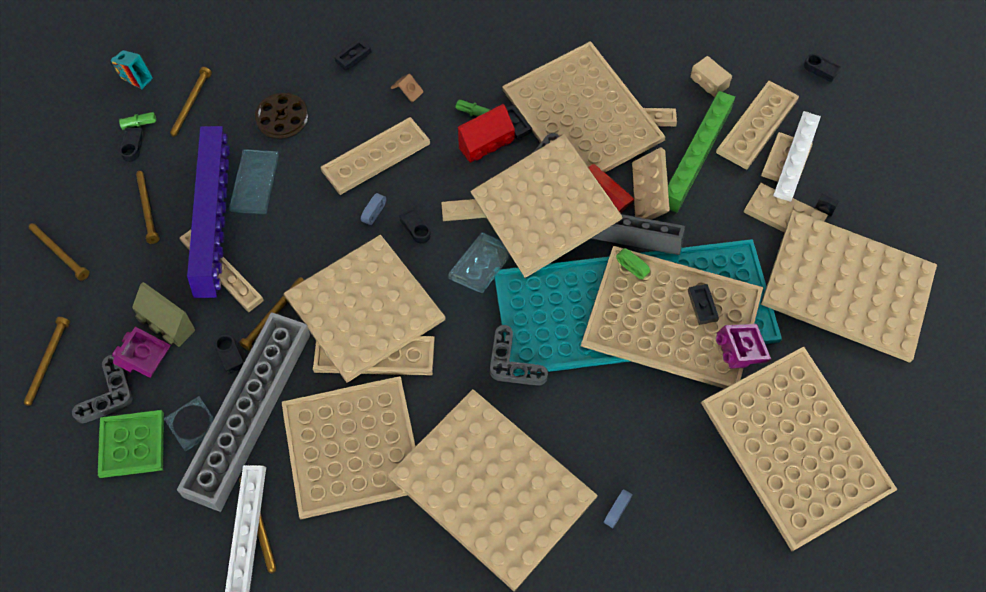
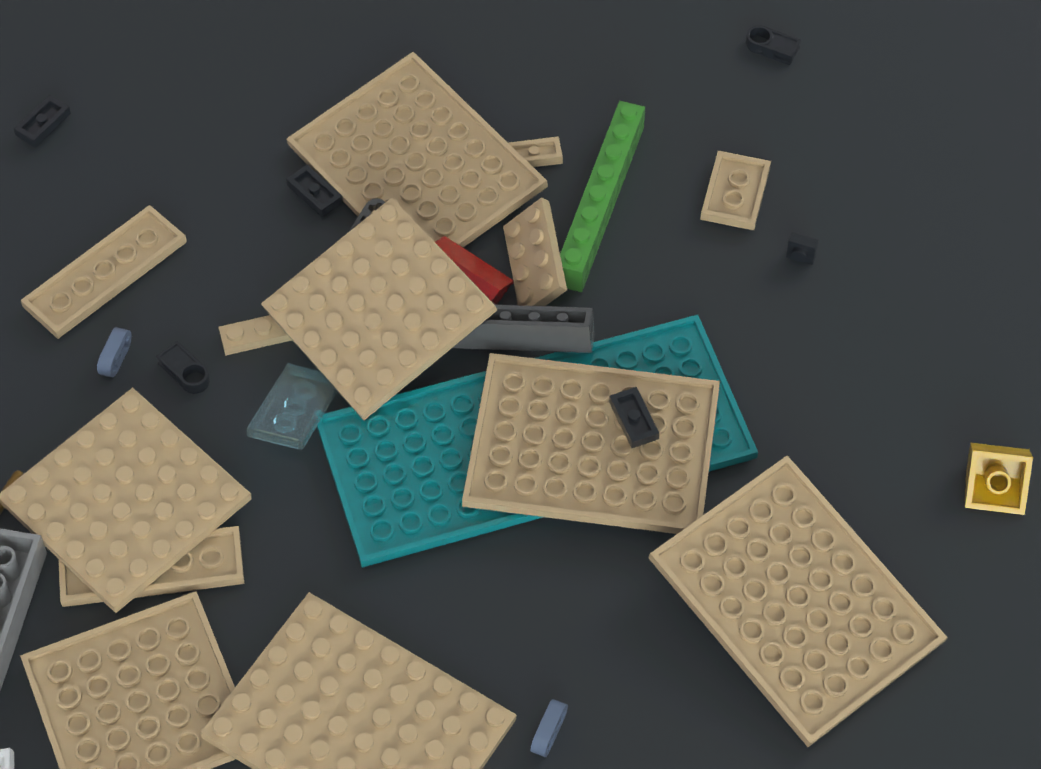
camera: 10 degrees left, 5 degrees down
medium nougat bracket [391,74,423,102] -> none
bright green axle [456,100,490,116] -> none
red slope [458,104,515,163] -> none
dark grey beam [490,325,548,386] -> none
bright green beam [616,248,650,279] -> none
tan brick [691,56,732,97] -> none
tan plate [716,81,799,170] -> none
magenta plate [716,324,771,369] -> none
tan plate [744,183,827,232] -> none
tan plate [761,210,937,363] -> none
white plate [773,111,821,202] -> none
none -> yellow slope [964,443,1033,515]

